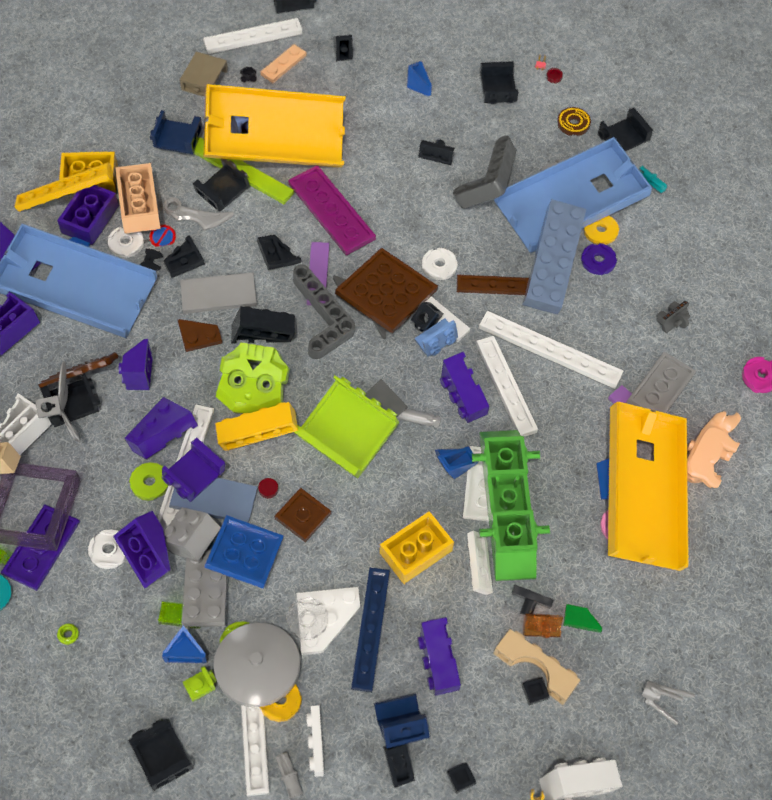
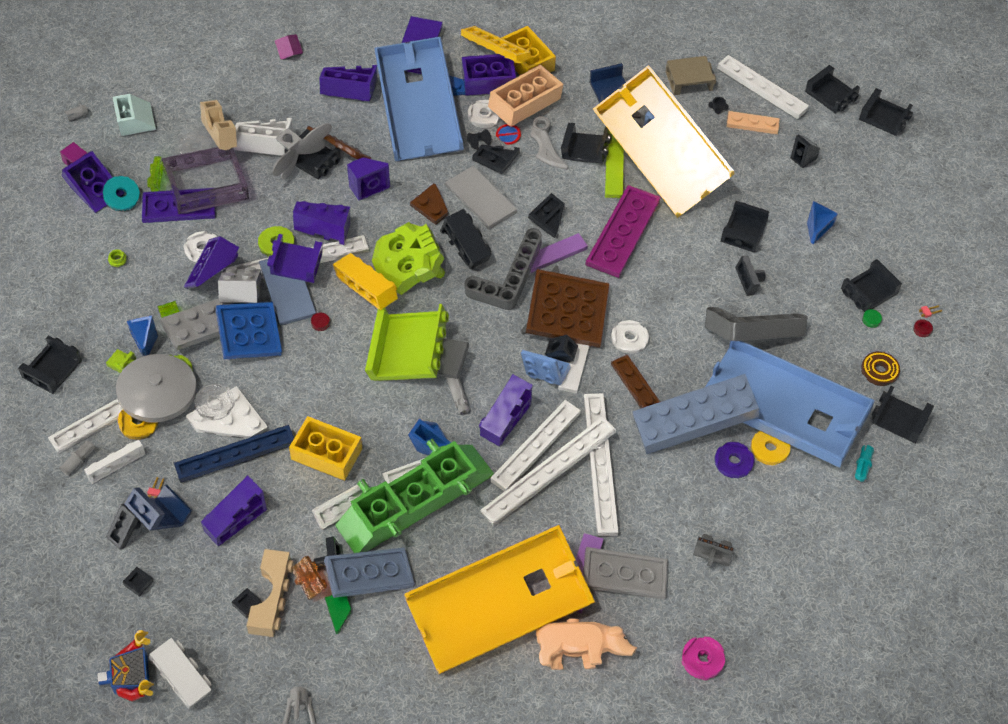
camera: 60 degrees right, 5 degrees down
reddish brown plate [274,488,331,543] -> none
none -> piece [147,477,164,498]
none -> sand blue tile [324,547,415,598]
none -> white tile [480,416,616,527]
none -> black panel [720,201,770,253]
none -> green tile [862,309,882,328]

